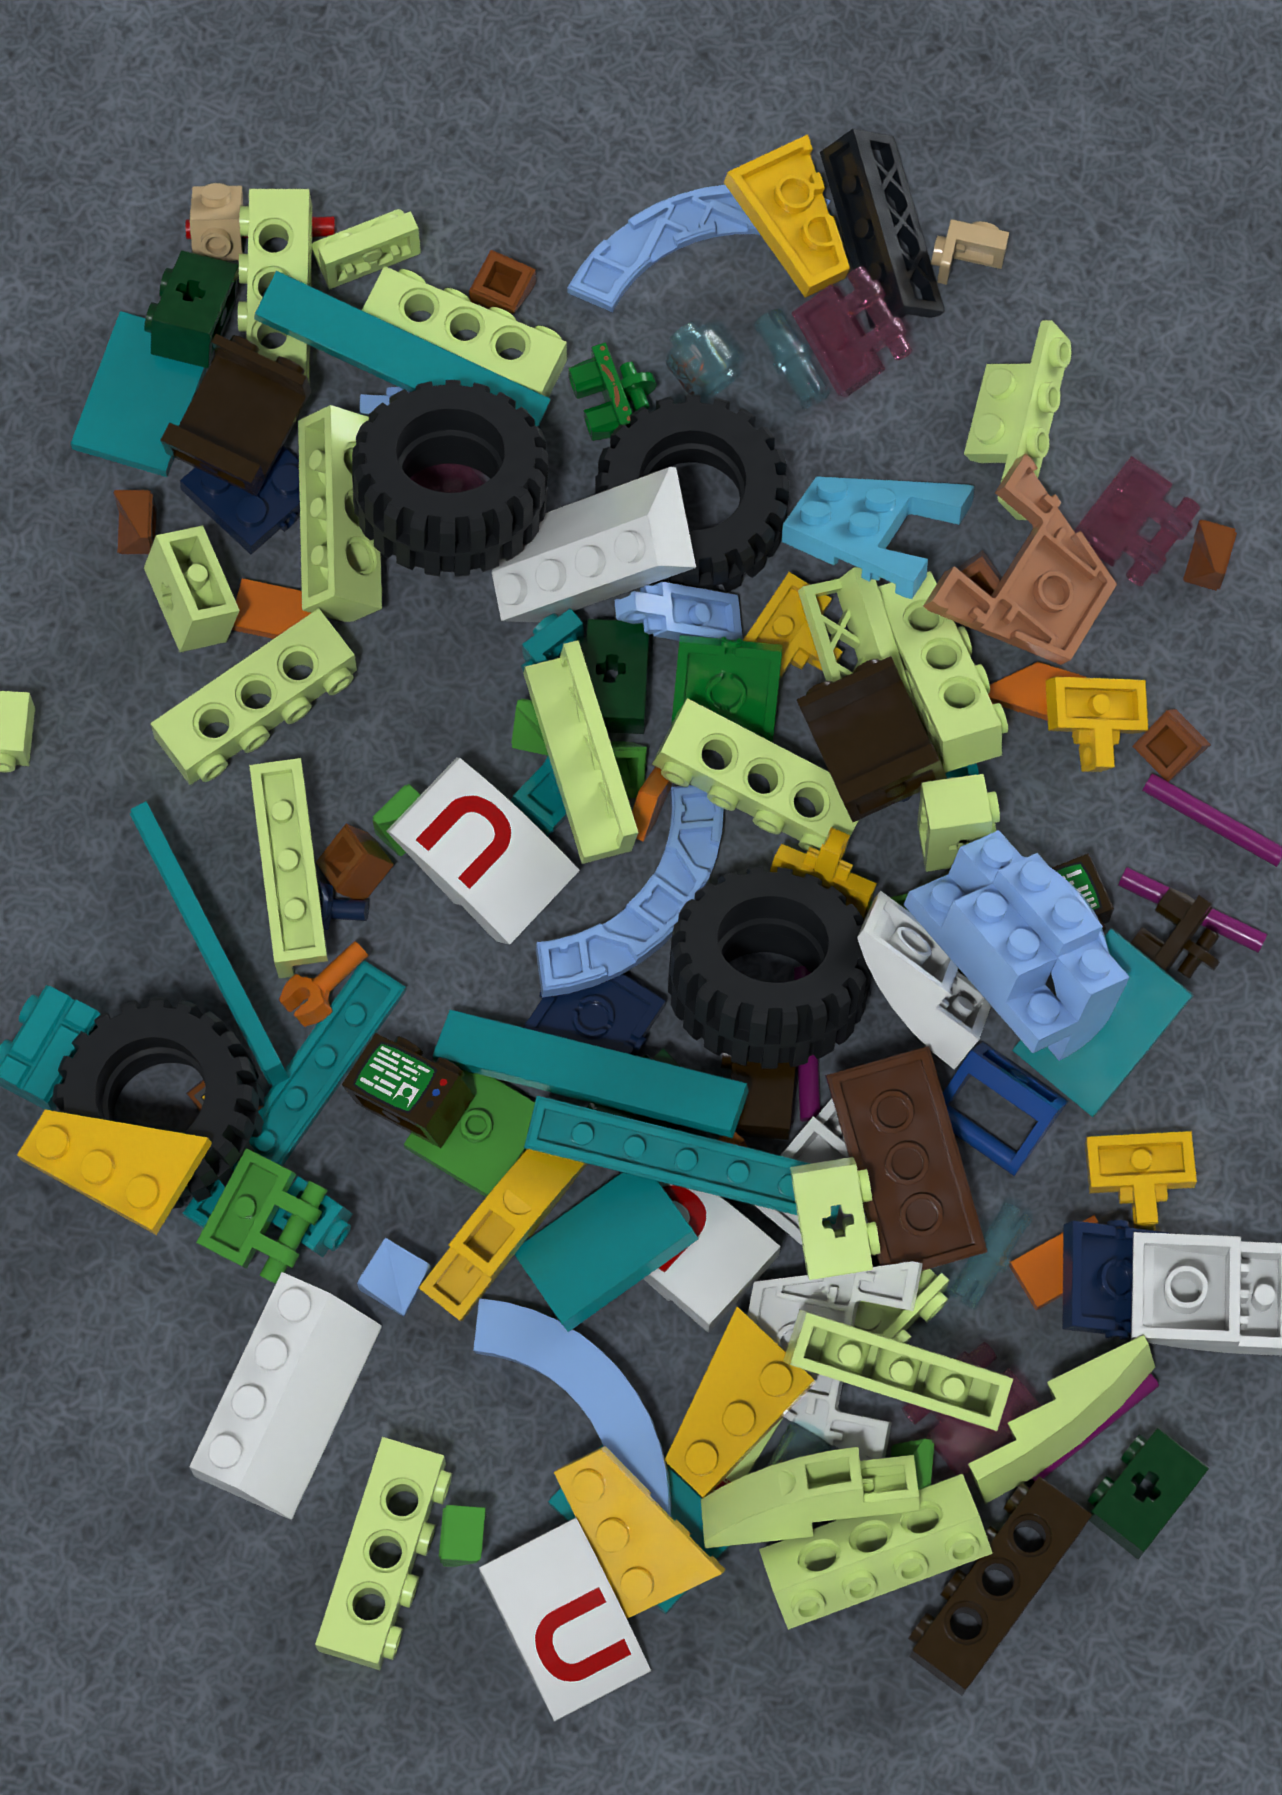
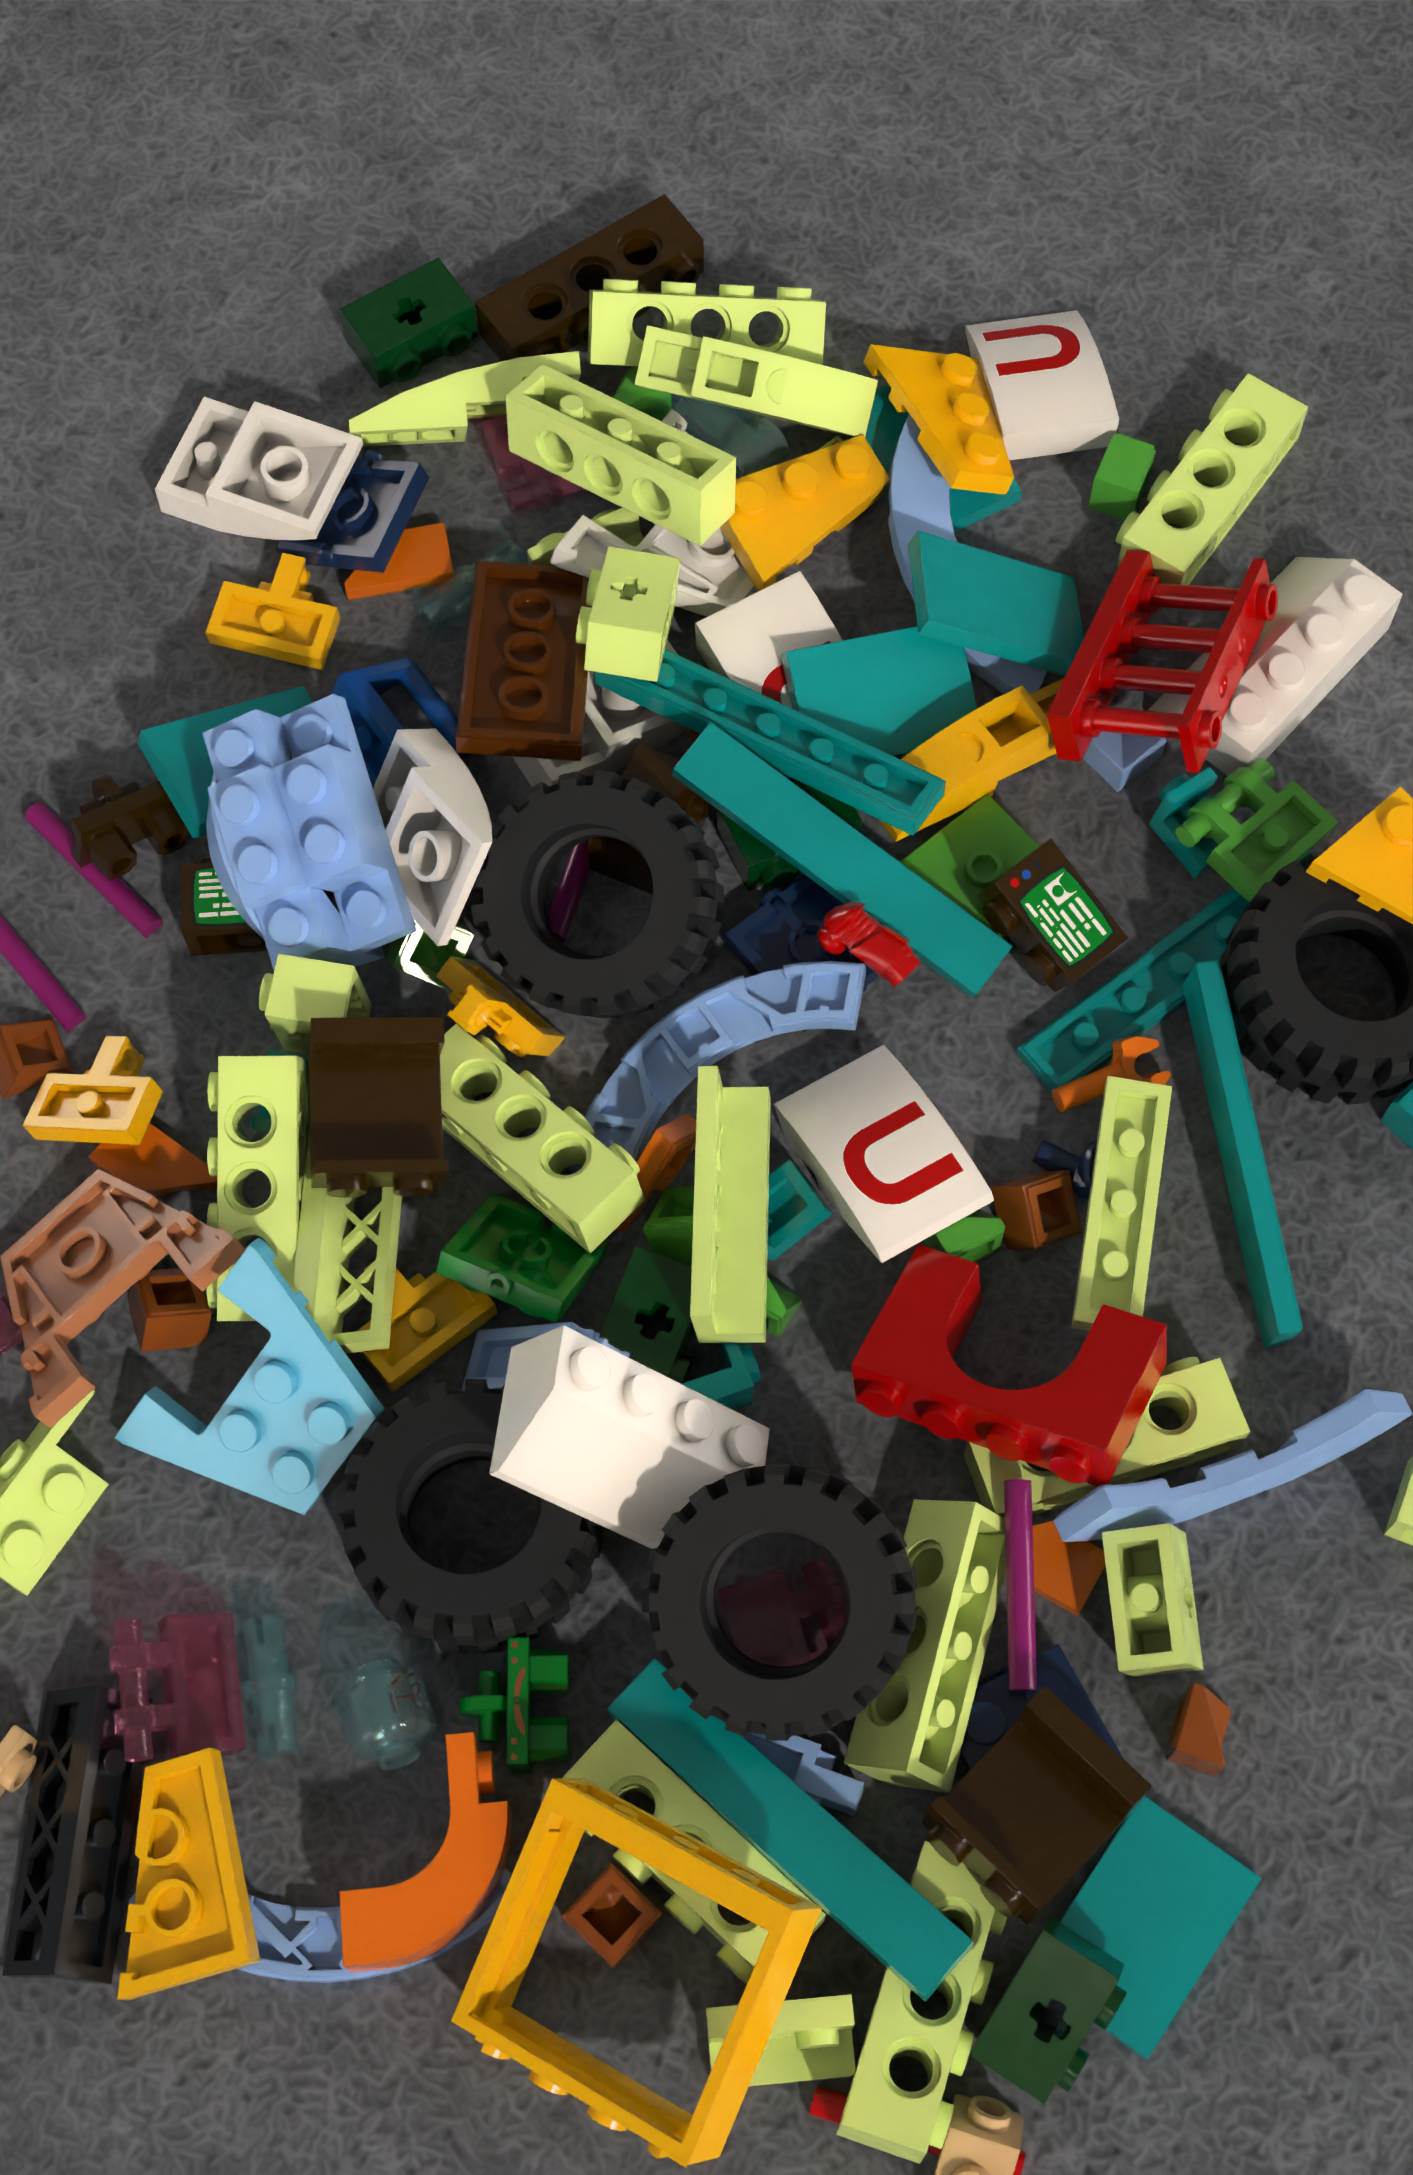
camera: 160 degrees left, 5 degrees down
none -> orange arch [339,1732,512,1973]
none -> yellow window [451,1778,822,2168]
none -> red arm [817,902,922,988]
none -> red arch [851,1244,1167,1487]
none -> teal tile [908,530,1084,676]
none -> magenta bar [1004,1479,1037,1691]
none -> red fence [1046,550,1278,773]
none -> light blue tile [1053,1389,1413,1542]

